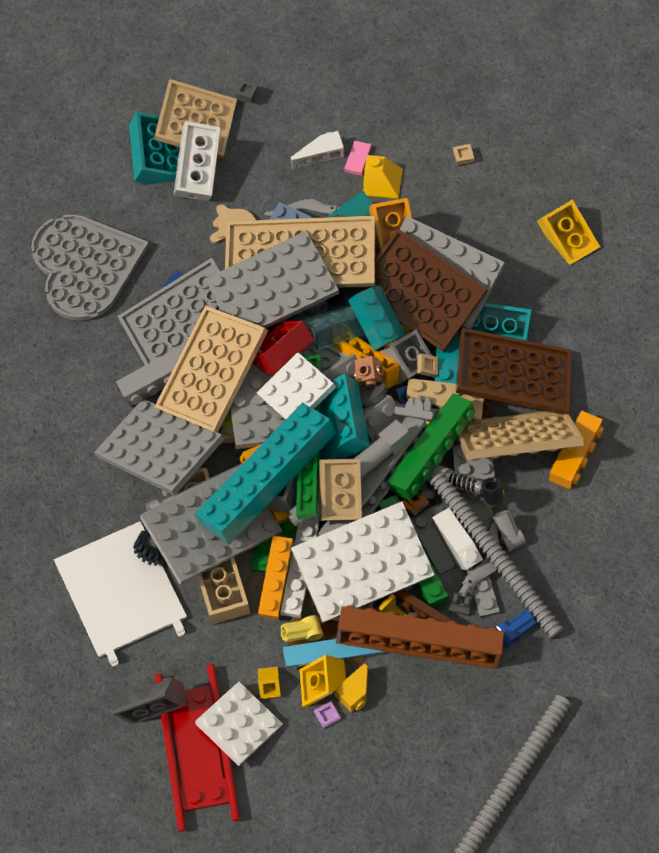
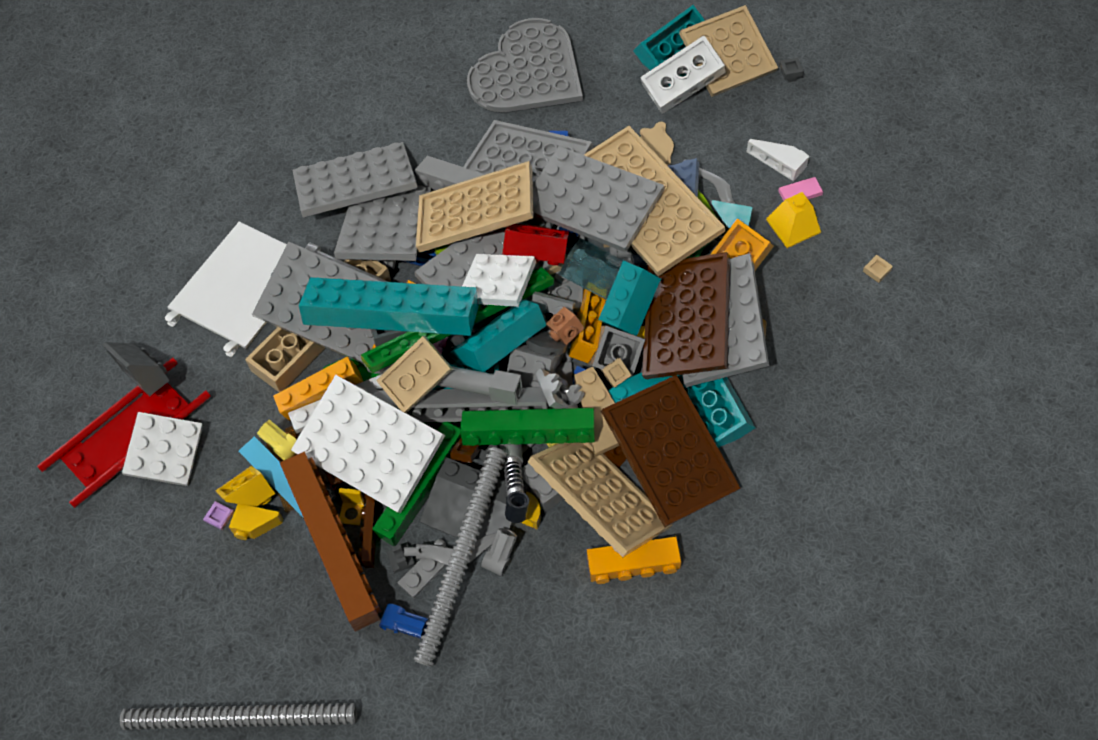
camera: 55 degrees right, 0 degrees up
yellow brick [258,667,281,699] -> none
white slope [431,508,483,570] -> none
yellow slope [537,199,600,265] -> none
none -> light grey plate [292,142,417,217]

